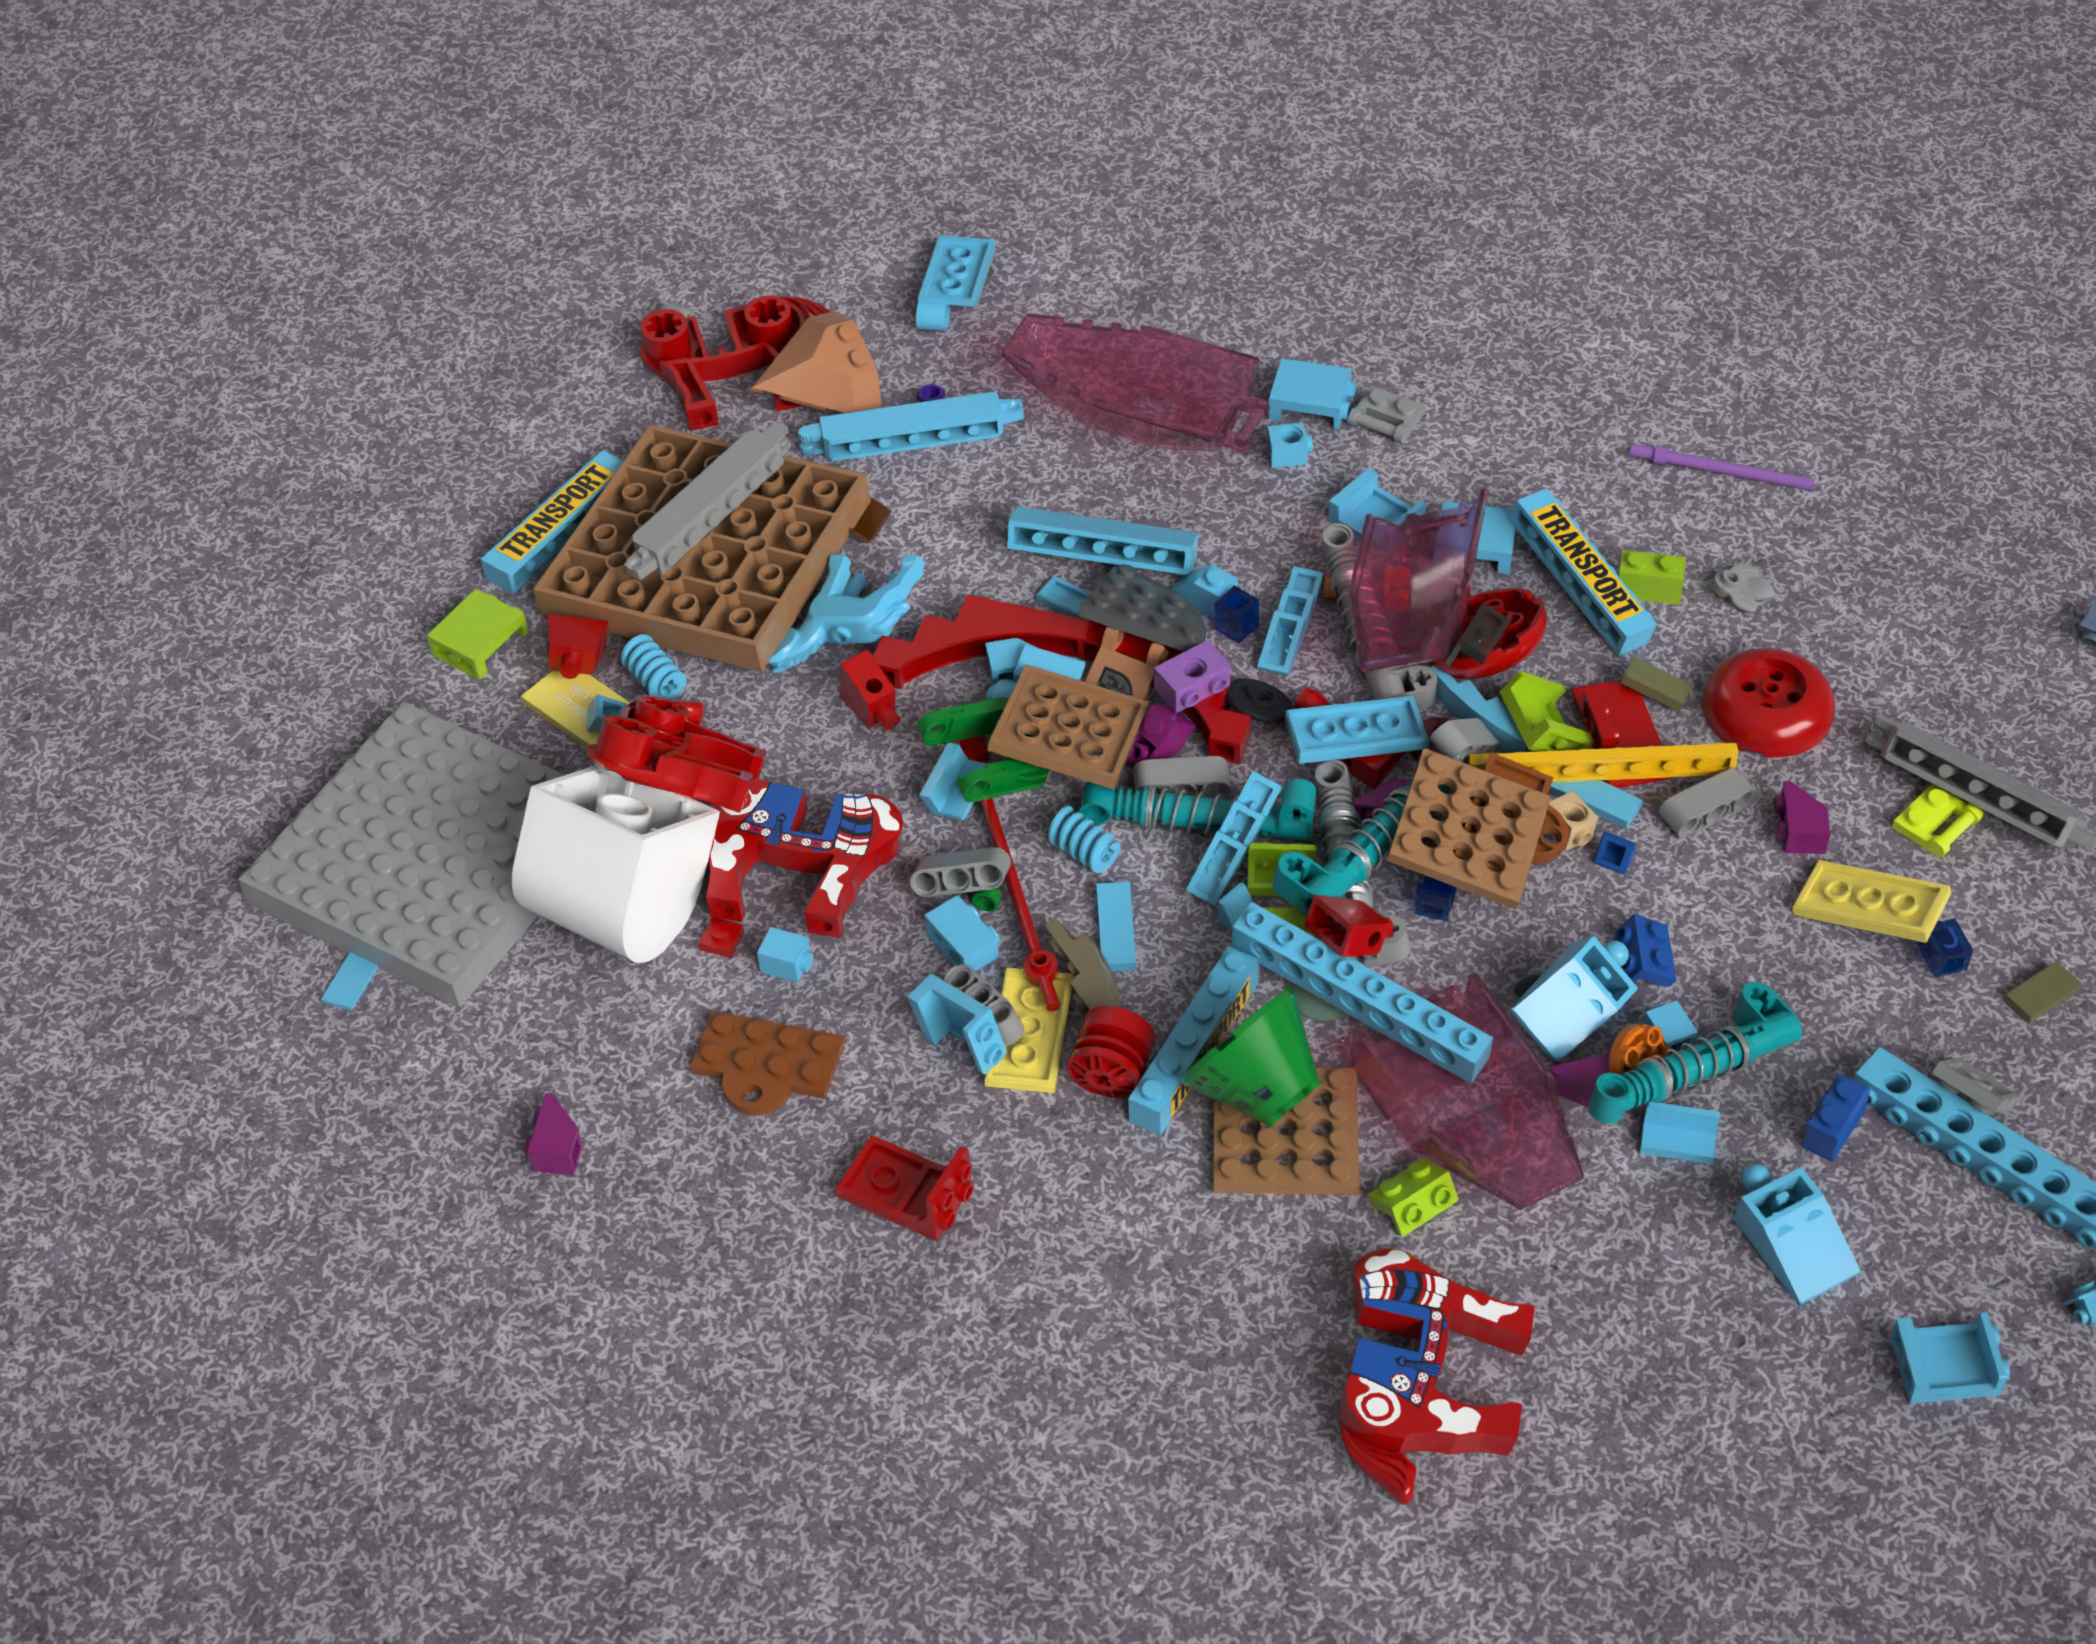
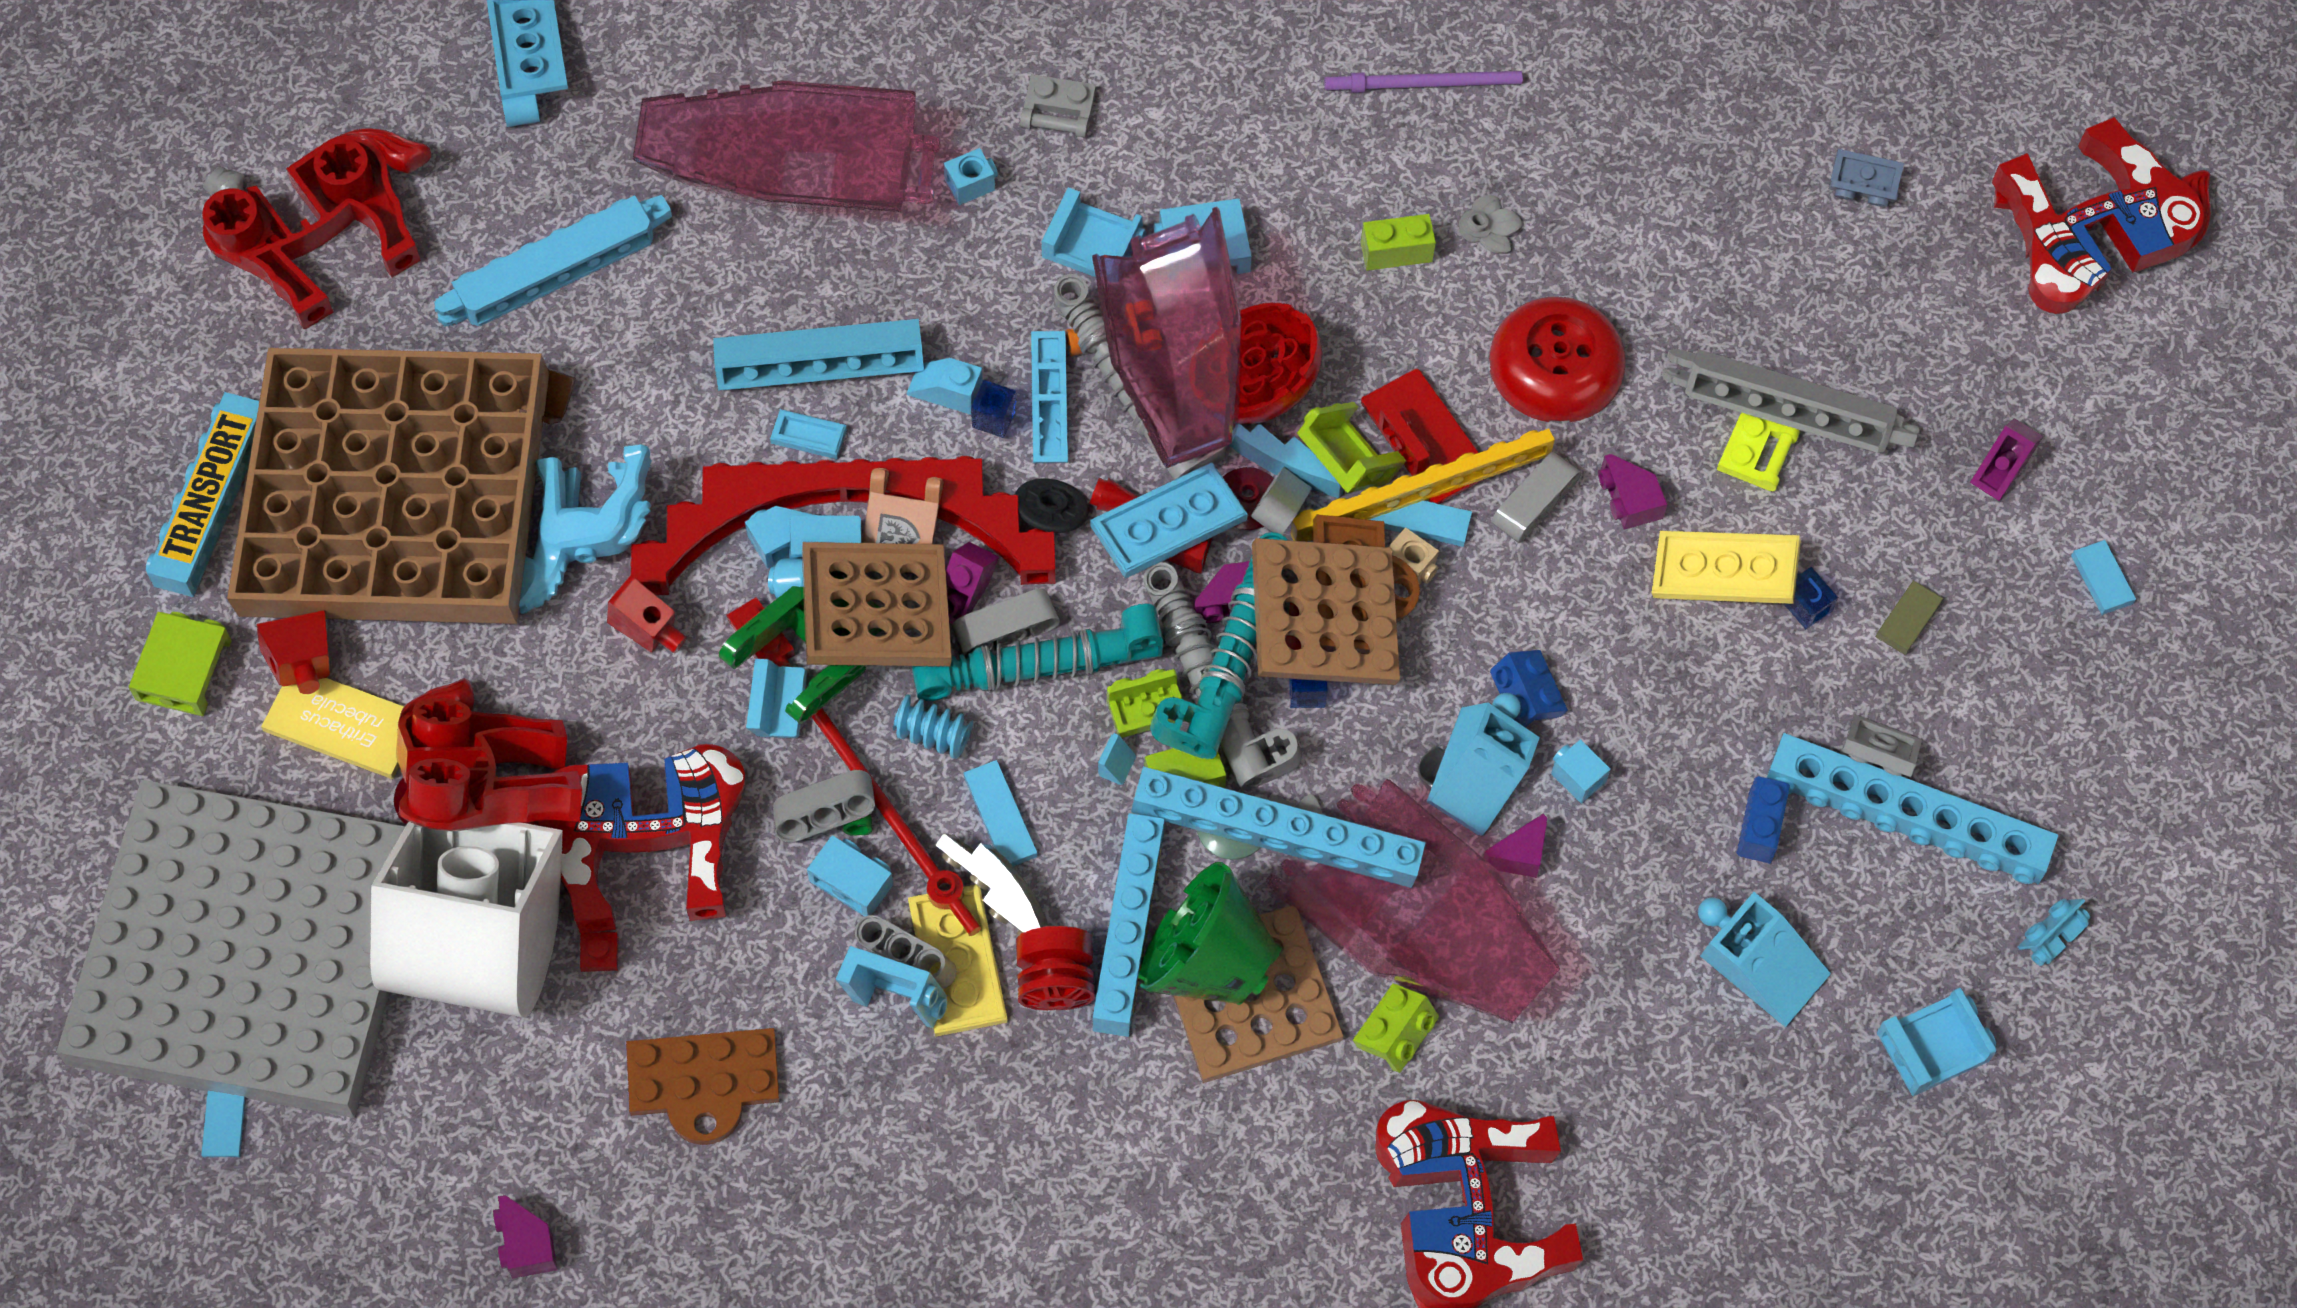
camera: 25 degrees left, 15 degrees up
medium azure slope [586,694,627,732] -> none
medium azure piece [621,634,687,699] -> none
light grey hinge [624,422,791,580] -> none
nougat wedge [751,311,882,413] -> none
medium azure brick [757,927,814,983] -> none
red bracket [835,1135,974,1241] -> none
dark purple plate [916,384,946,402] -> none
dark grey plate [1078,564,1206,652] -> none
medium lavender brick [1154,640,1230,713] -> none
medium azure slope [1186,771,1284,906] -> none
medium azure panel [1269,358,1356,430] -> none
red torso [1304,895,1393,957] -> none
clear smoke panel [1445,603,1511,666] -> none
medium azure brick [1510,488,1657,656] -> none
teal piece [1587,982,1802,1124] -> none
blue slope [1593,831,1637,875] -> none
orange tile [1609,1023,1667,1075] -> none
olive tile [1621,657,1693,712] -> none
medium azure panel [1640,1101,1720,1164] -> none

